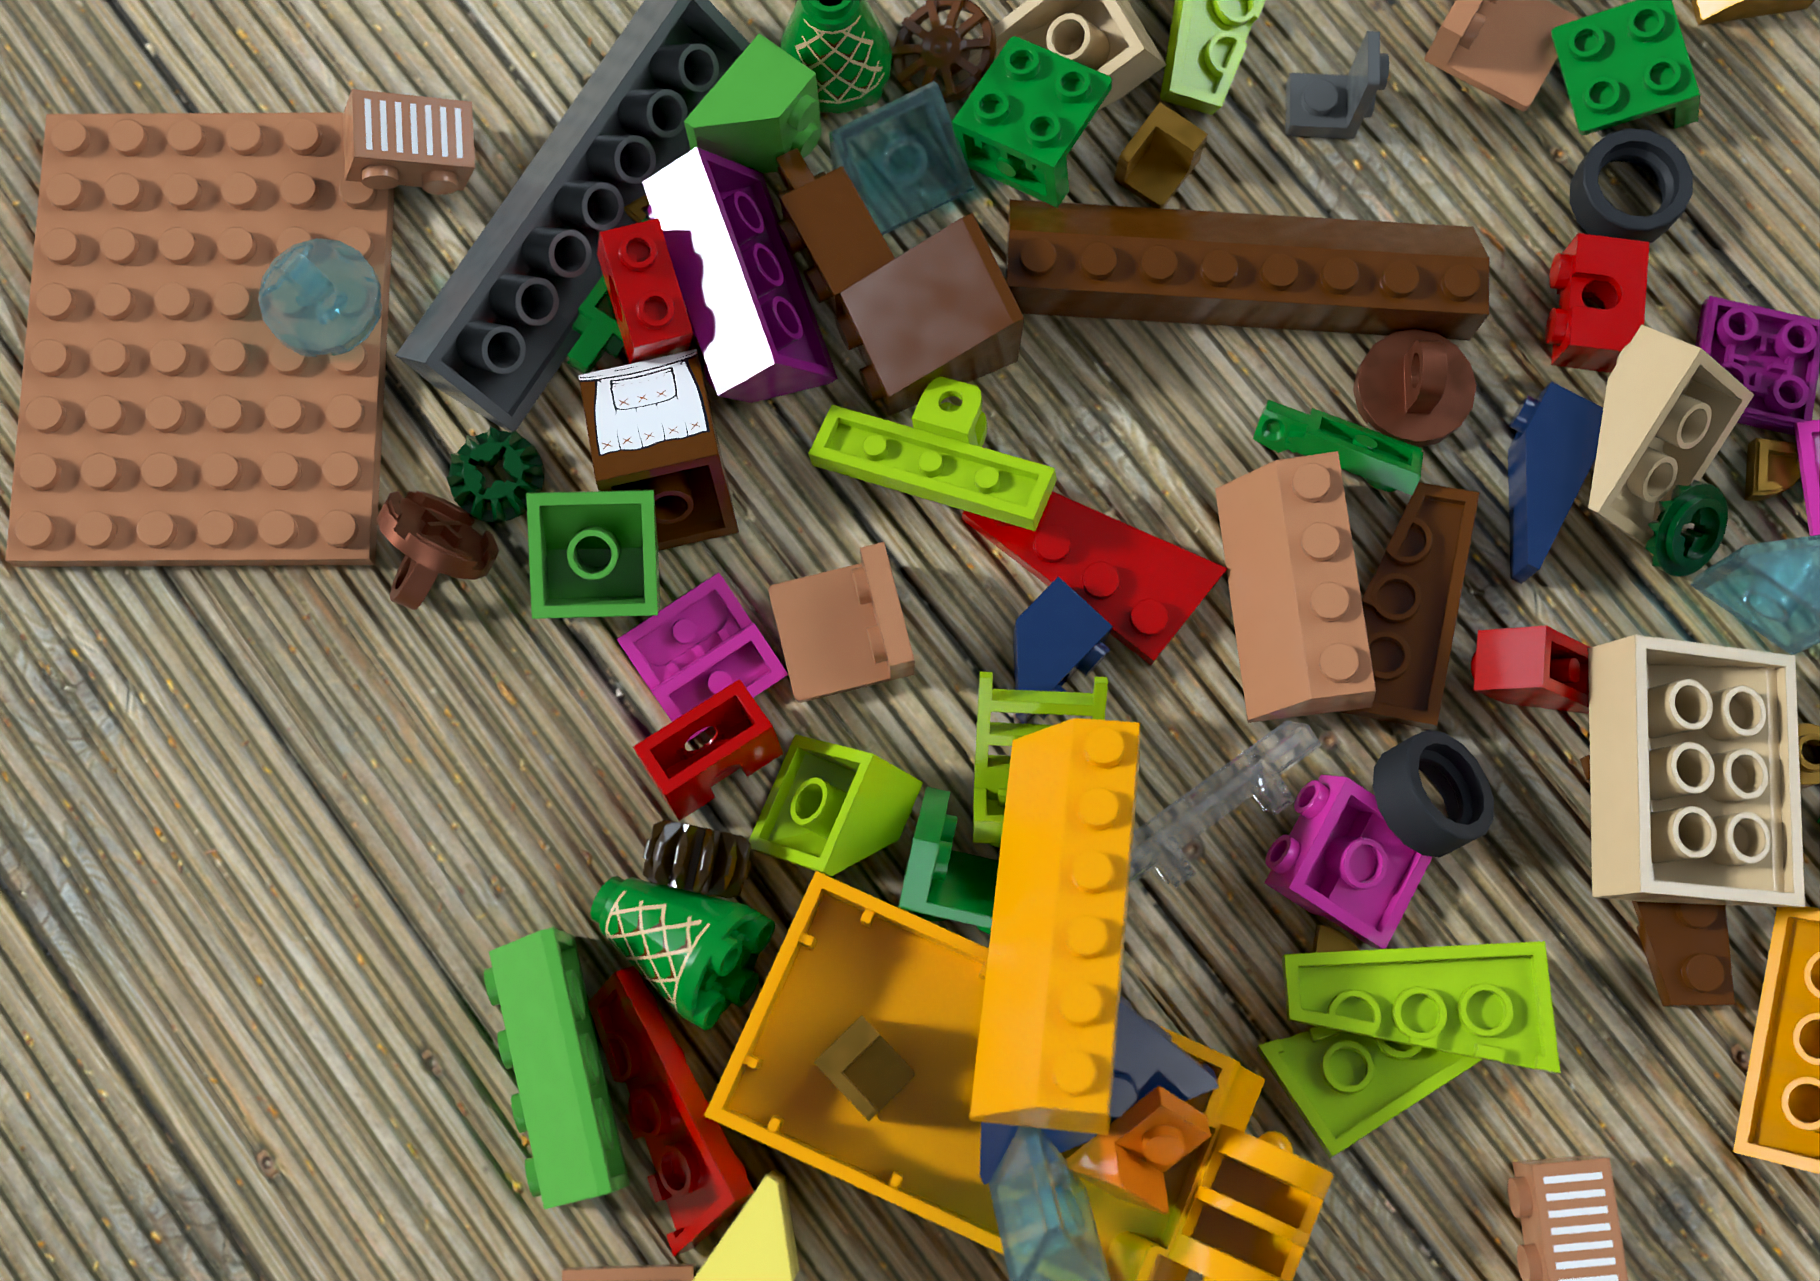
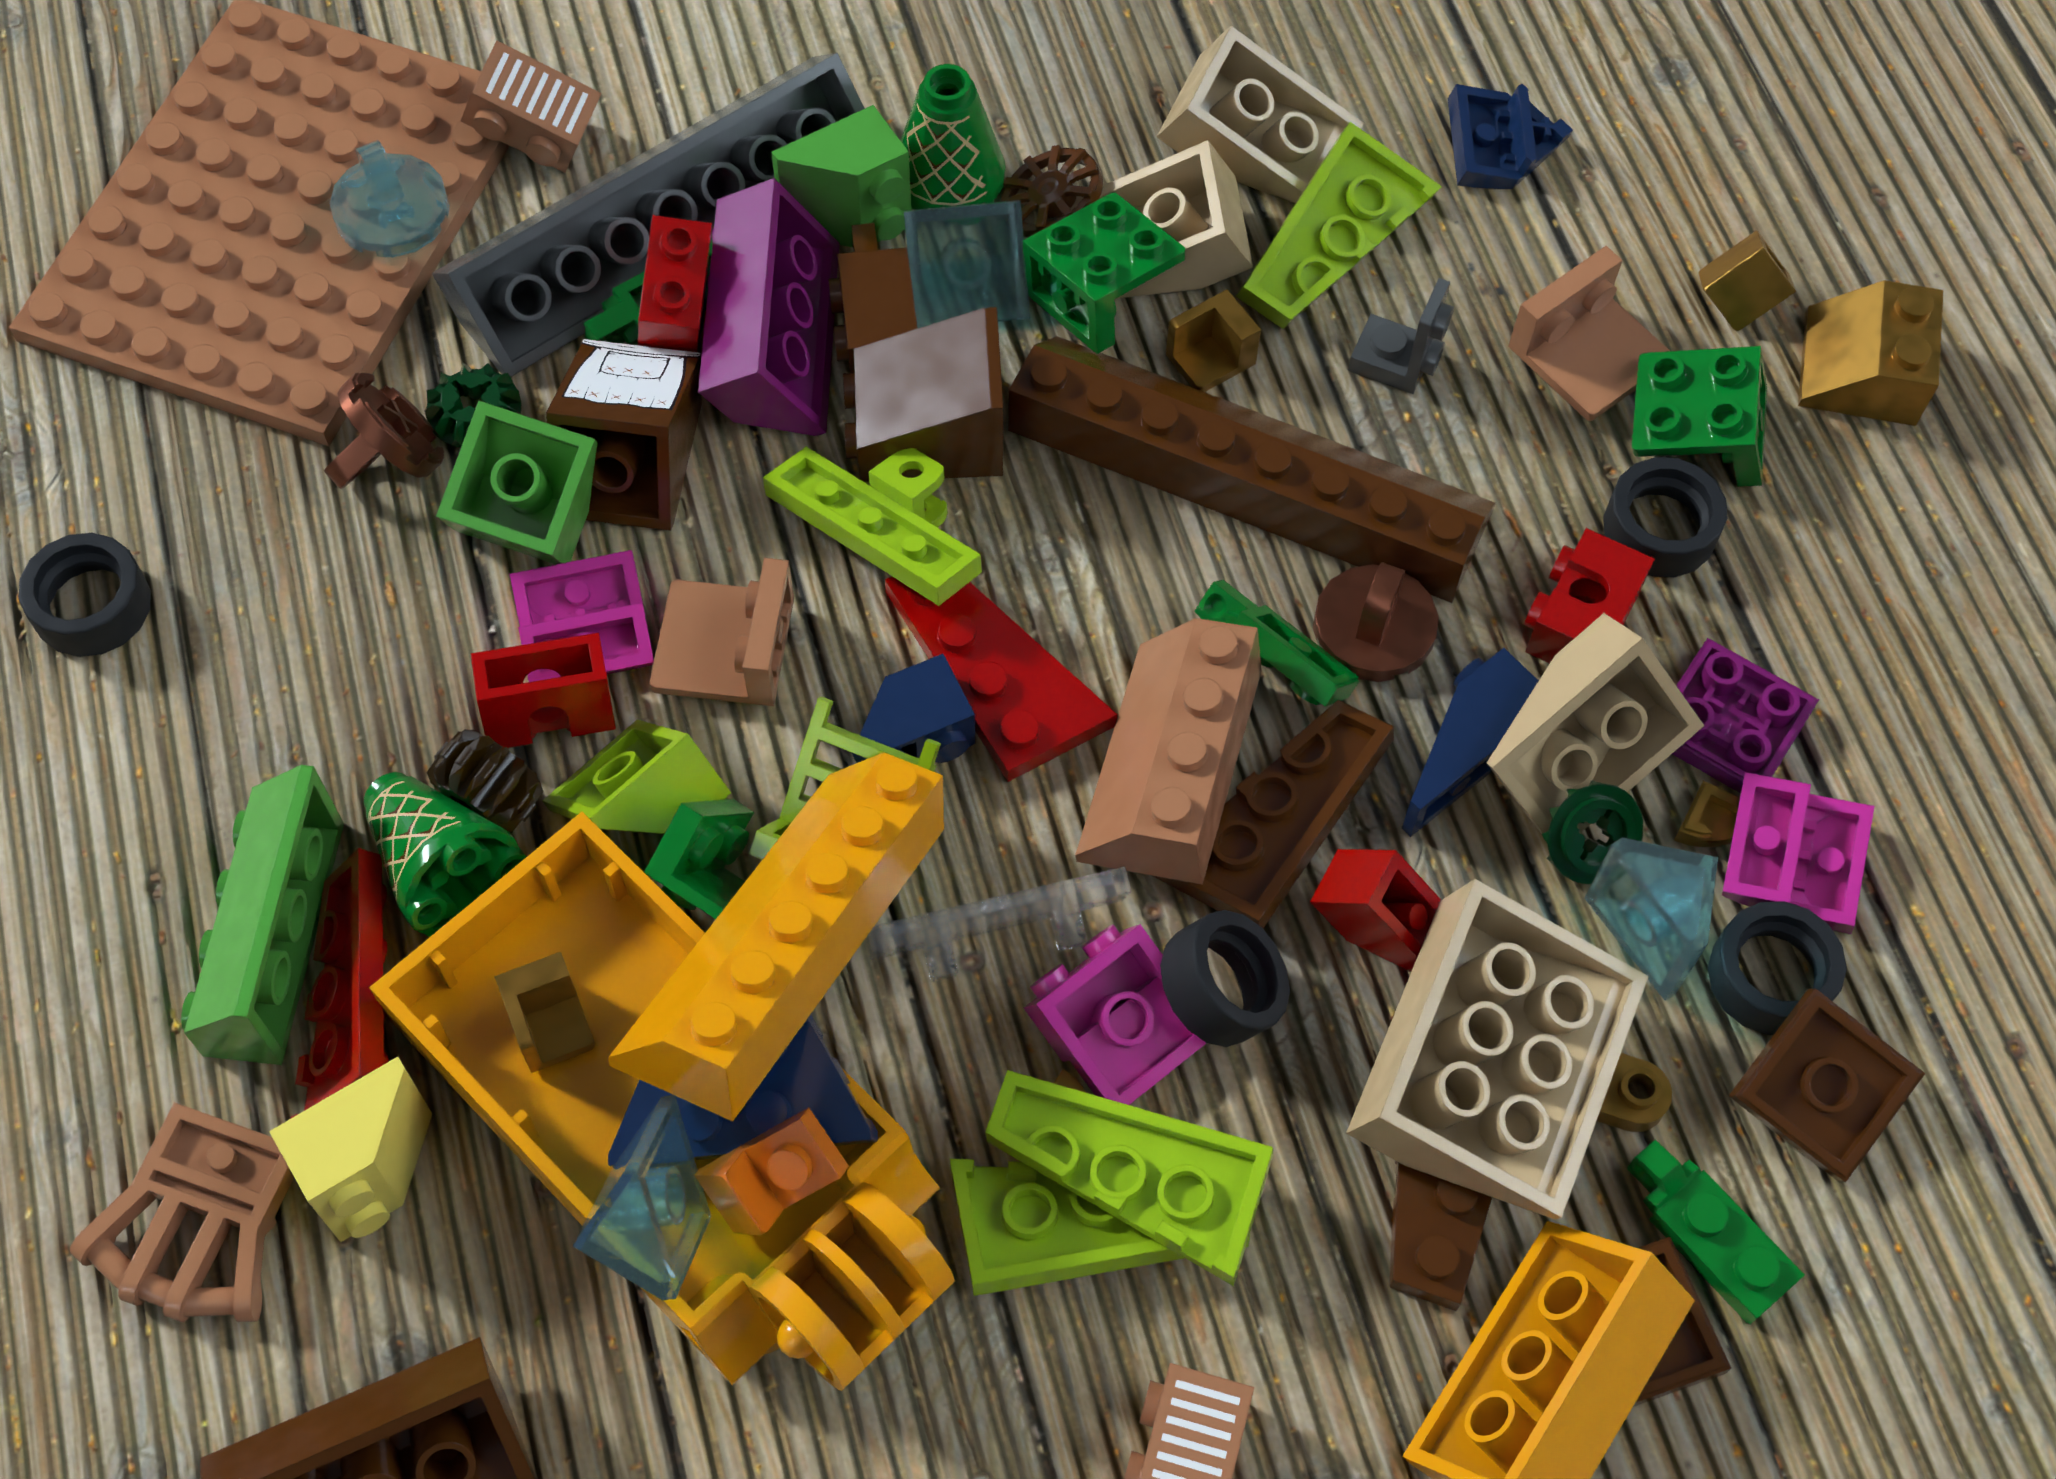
camera: 20 degrees right, 15 degrees down
none -> black tyre [18,532,151,657]

